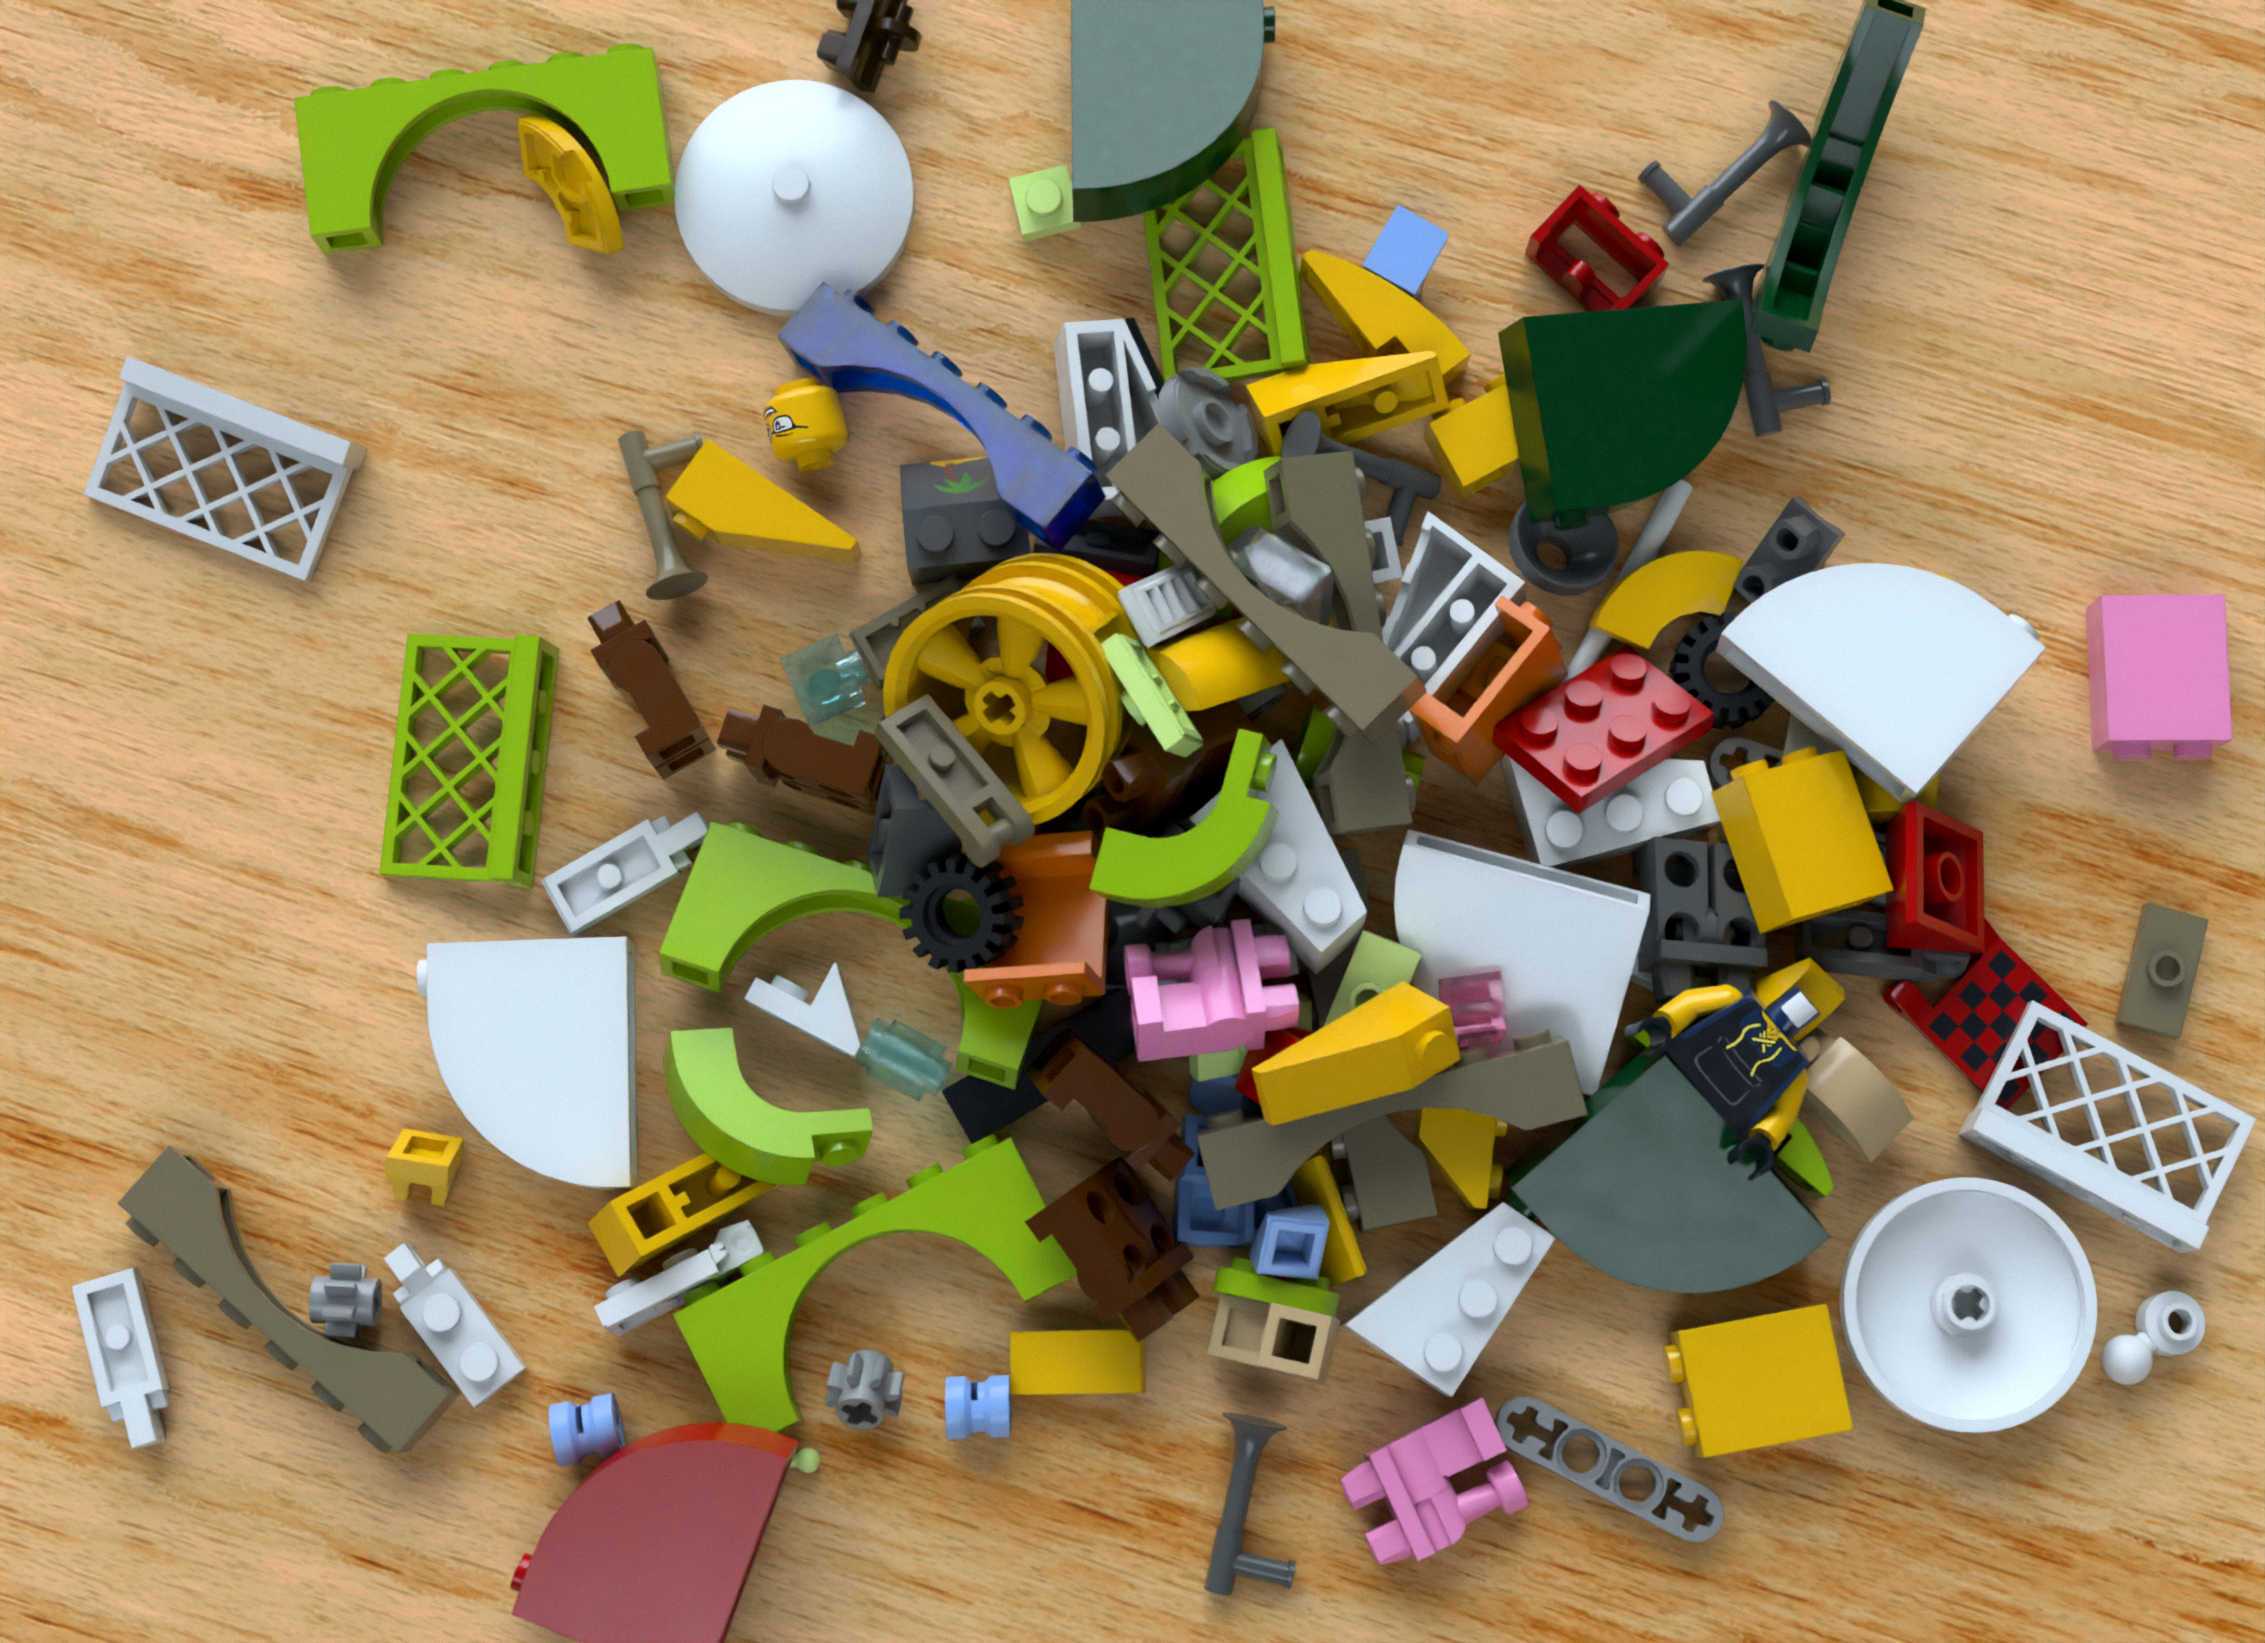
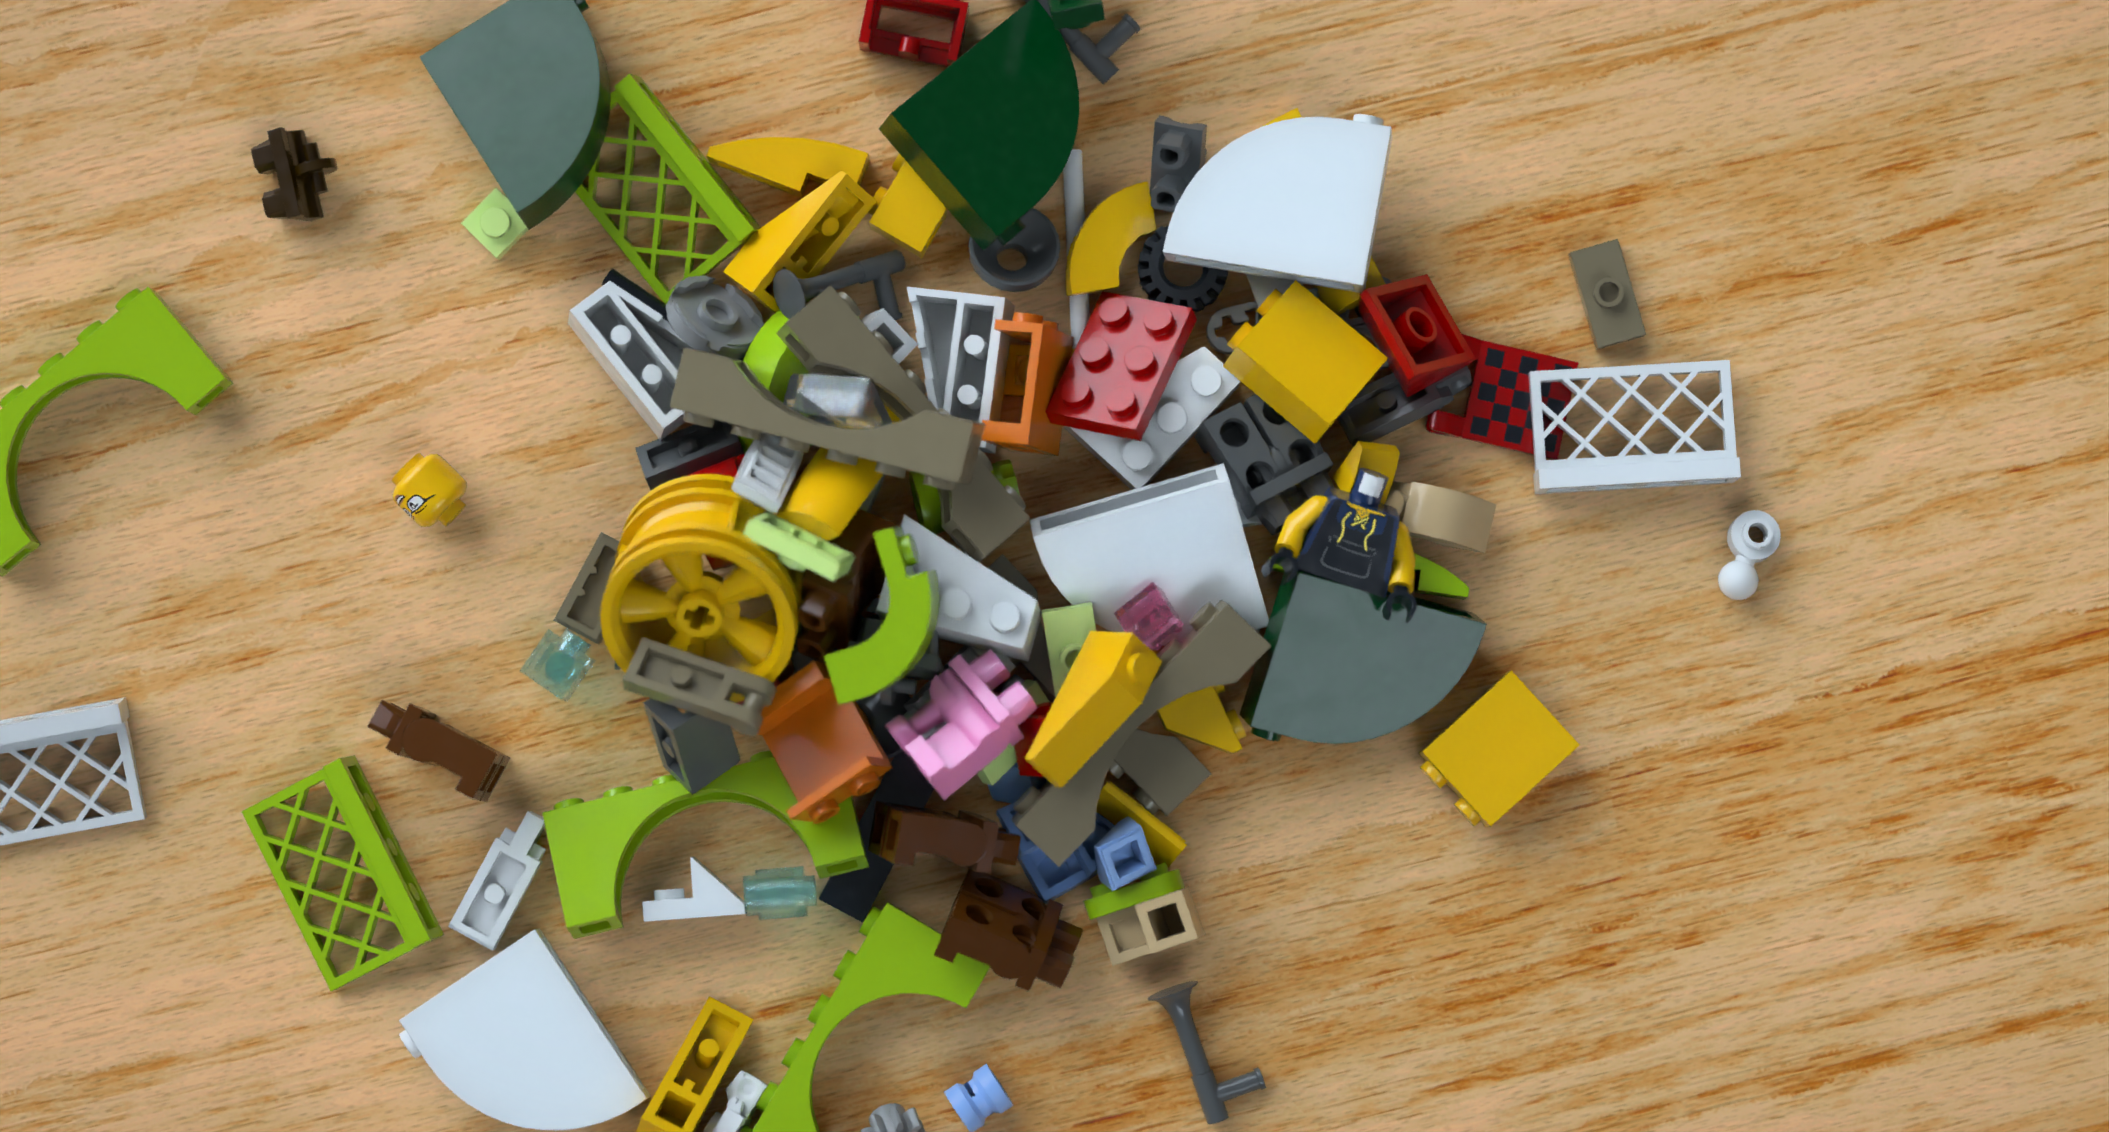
camera: 35 degrees left, 5 degrees up
yellow tile [517,114,625,255] -> none
dark tan piece [618,431,708,600] -> none
lime arch [663,1027,873,1186] -> none
yellow slope [665,438,862,563] -> none
white dish [674,80,915,317] -> none
reddish brown hips [717,704,894,815] -> none
clear blue arch [776,282,1106,553] -> none
dark grey slope [900,453,1030,585] -> none
black tyre [900,853,1024,973] -> none
yellow slope [1010,1330,1146,1395] -> none
bright pink hips [1338,1398,1529,1565] -> none
white wedge [1342,1202,1556,1397] -> none
light blue panel [1361,205,1448,300] -> none
light grey beam [1494,1396,1724,1543] -> none
white dish [1839,1177,2097,1433] -> none
bright pink brick [2086,595,2232,761] -> none

